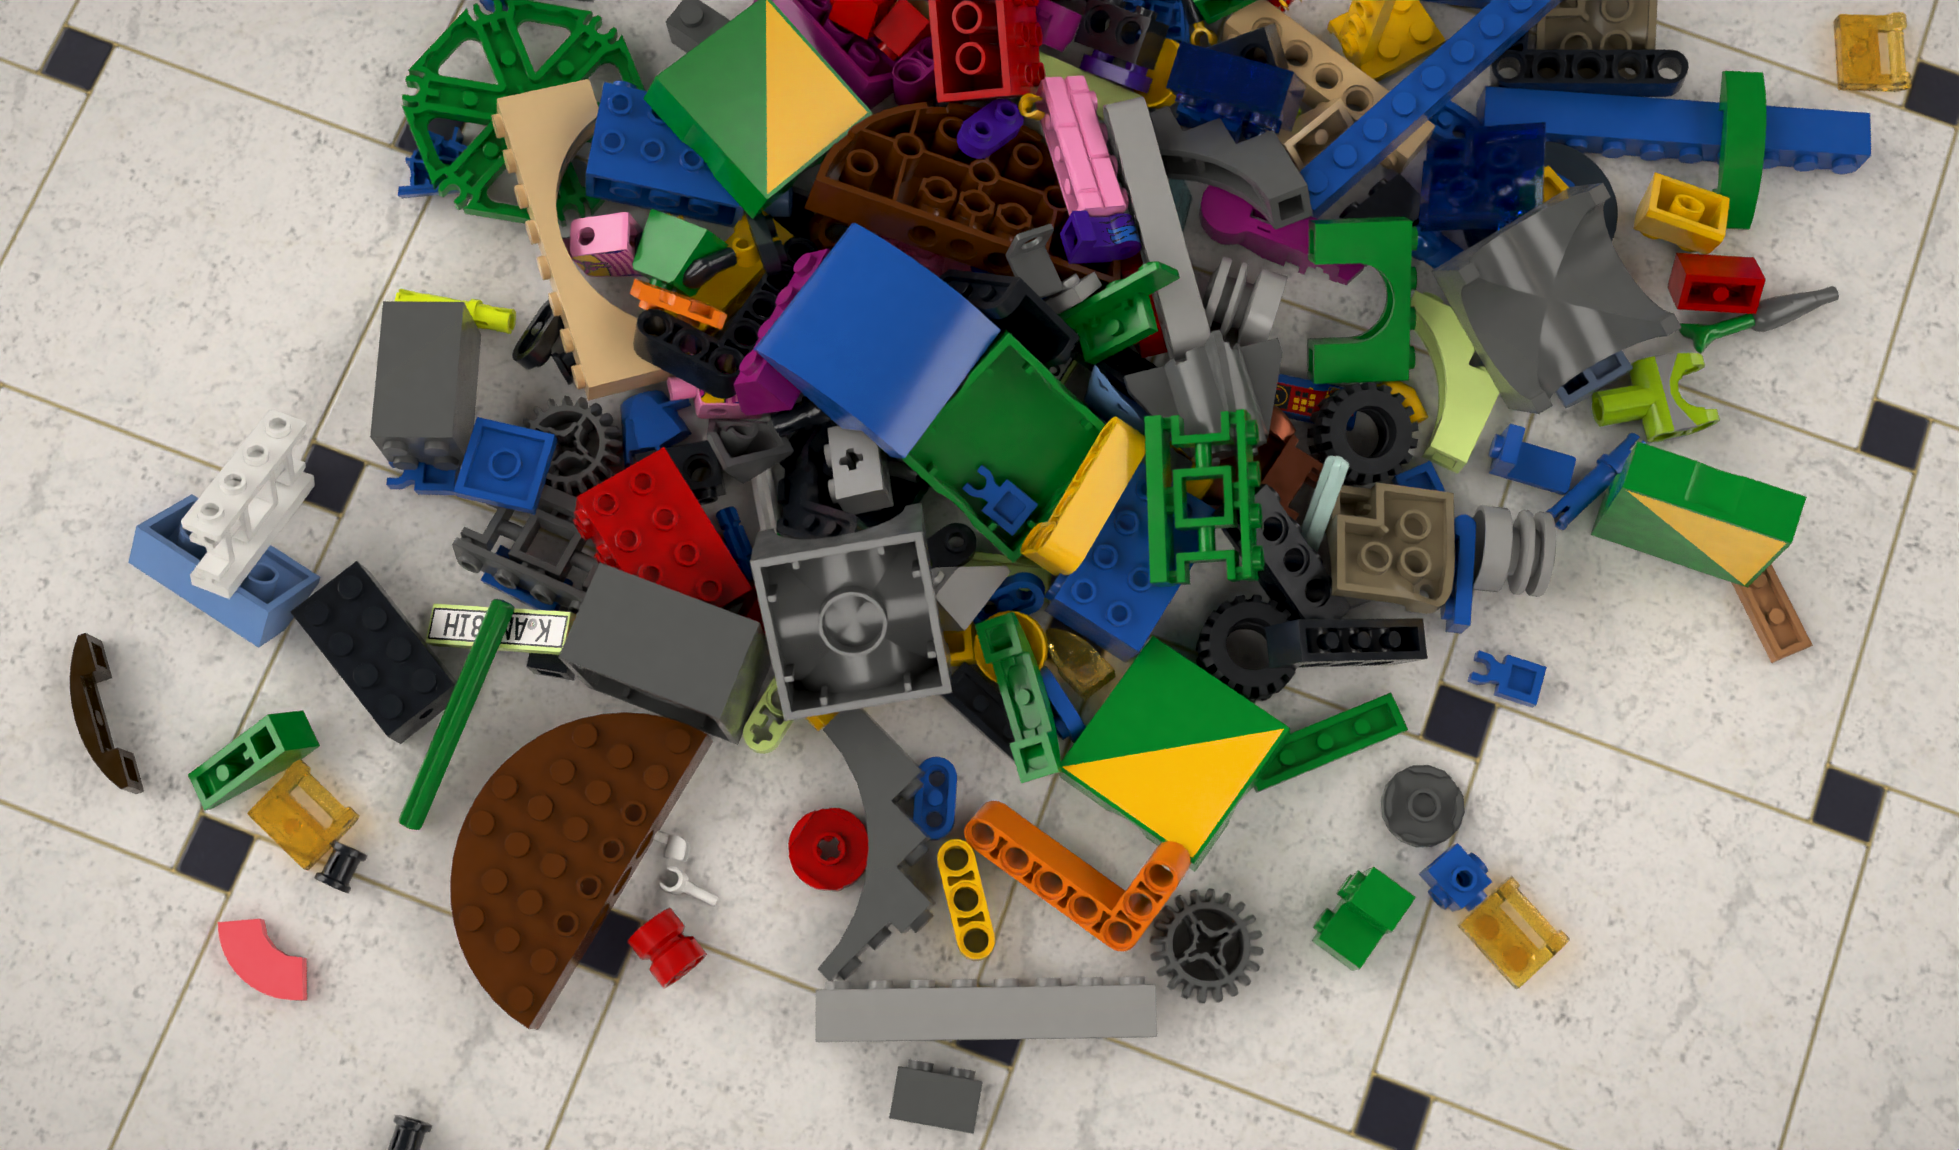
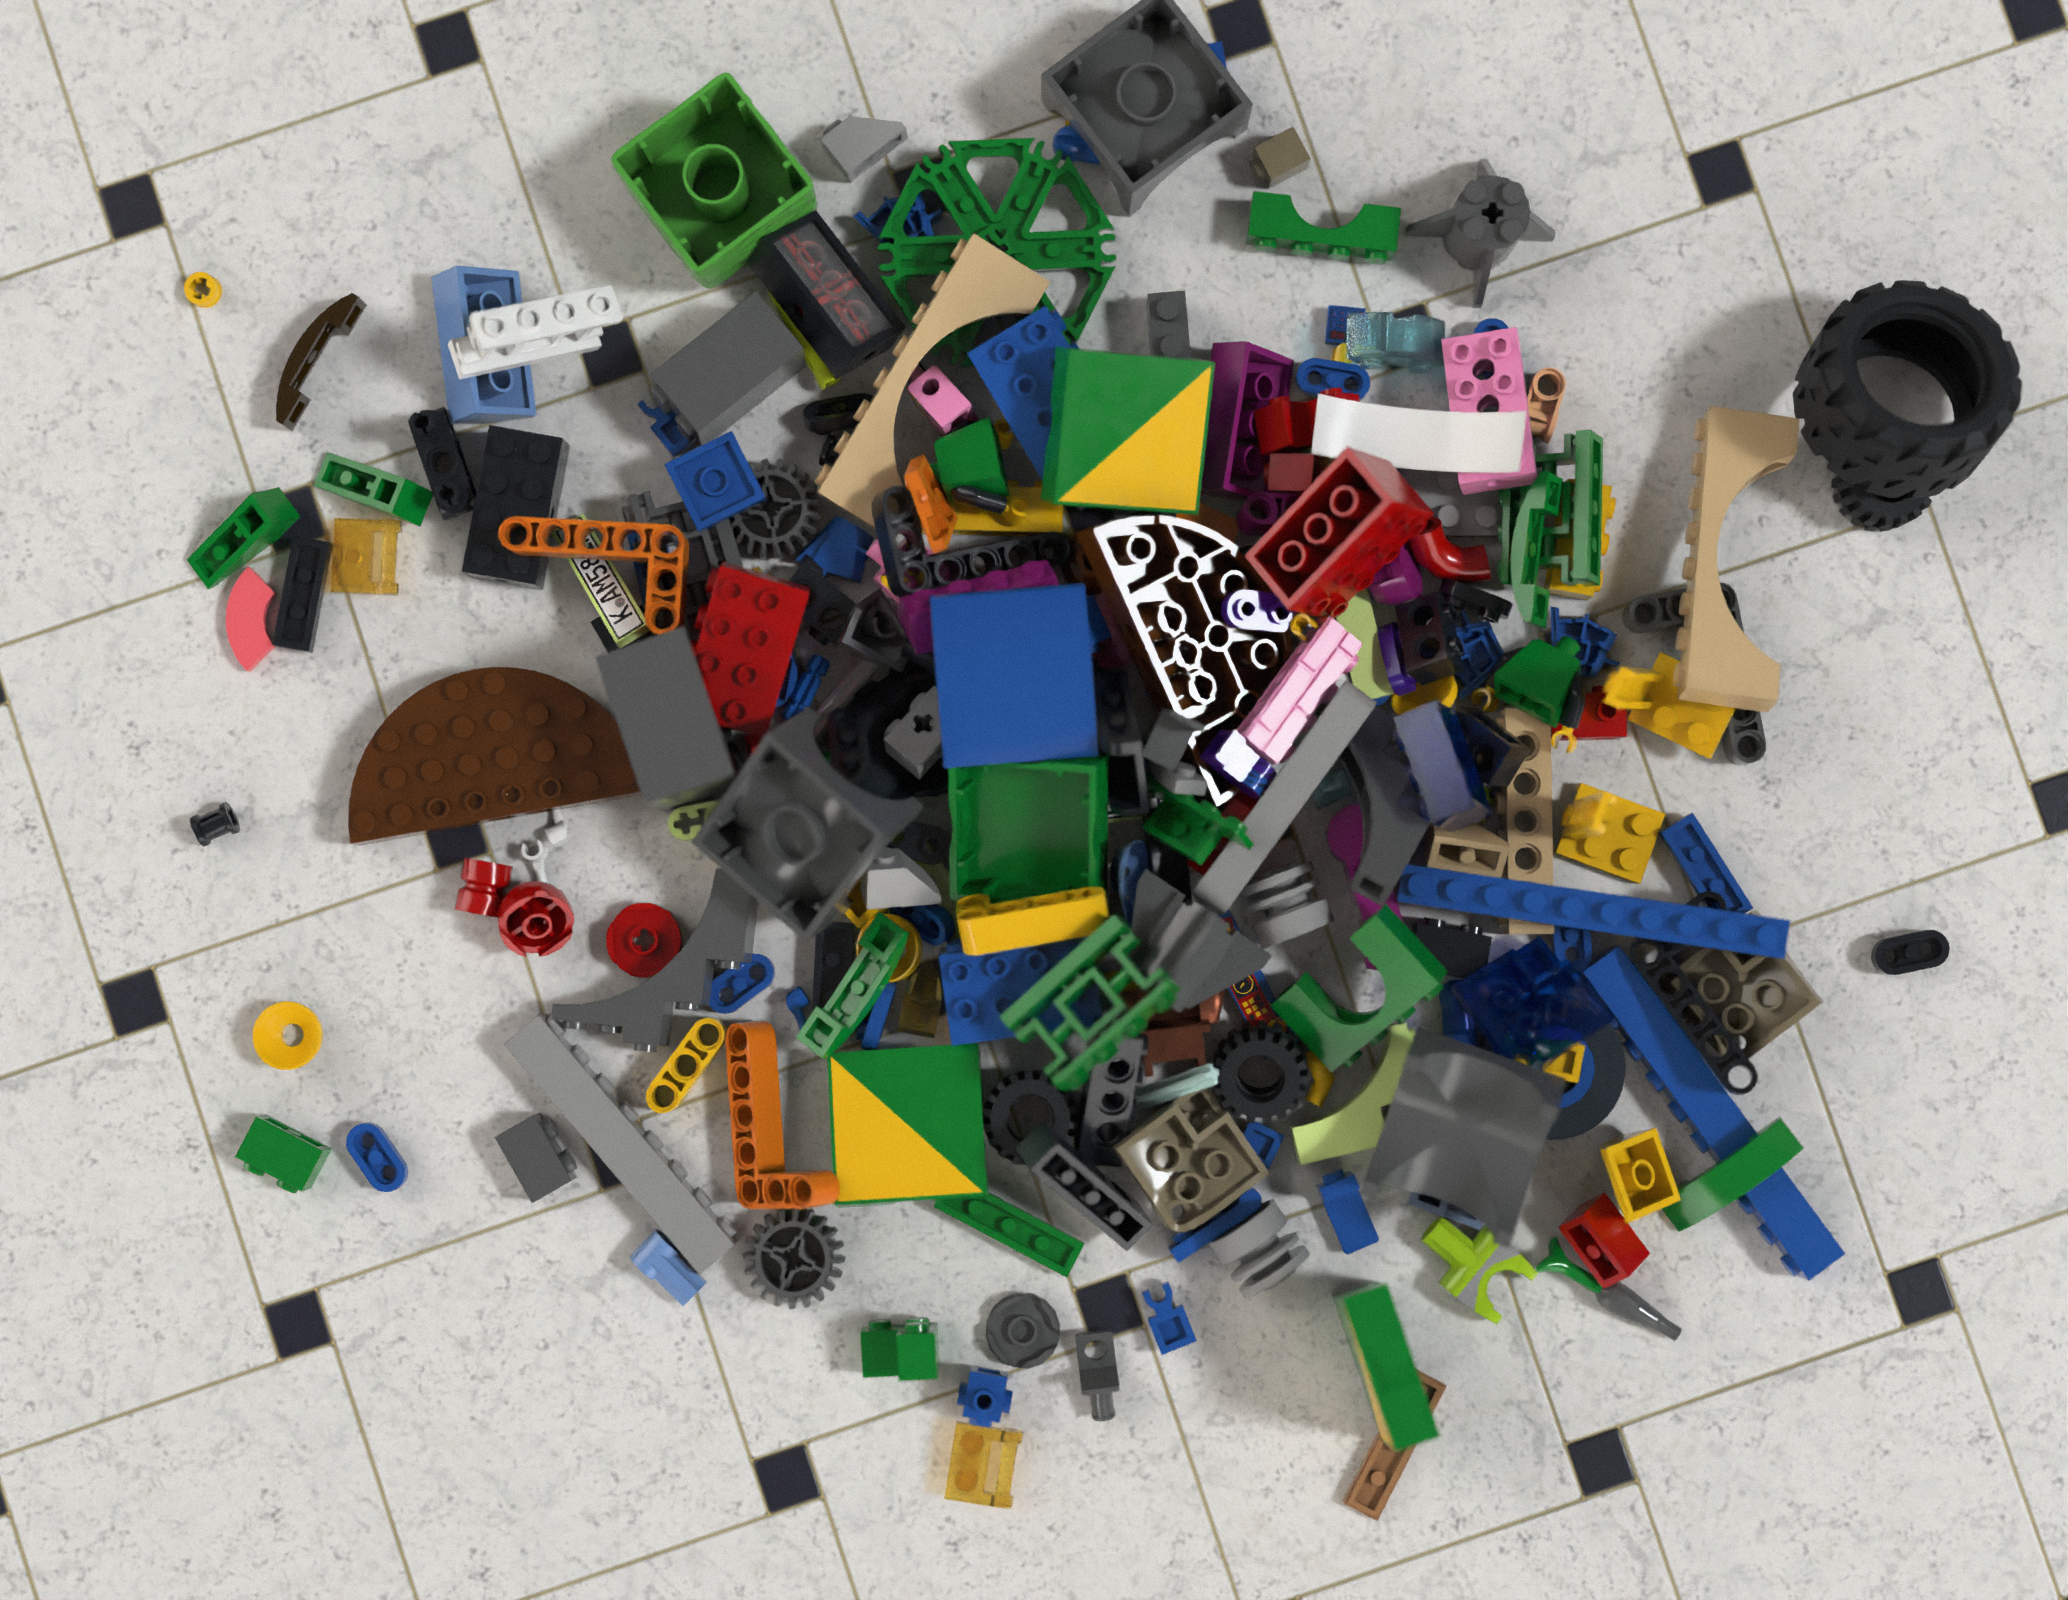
camera: 55 degrees right, 10 degrees up
black bush [314,840,368,894] -> none
green axle [398,599,515,830] -> none
black plate [745,212,788,277] -> none
blue plate [962,465,1038,536] -> none
blue pin [1546,433,1646,530] -> none
clear yellow plate [1833,12,1912,92] -> none
none -> green slope [187,487,301,589]
none -> black plate [272,536,333,653]
none -> black piece [408,407,476,520]
none -> orange beam [498,516,689,635]
none -> red cylinder [498,880,575,957]
none -> bright green brick [611,73,818,289]
none -> medium blue piece [630,1229,707,1306]
none -> brick [747,210,906,379]
none -> blue hand [786,987,811,1030]
none -> light grey slope [820,116,908,183]
none -> dark grey bracket [1075,1329,1120,1422]

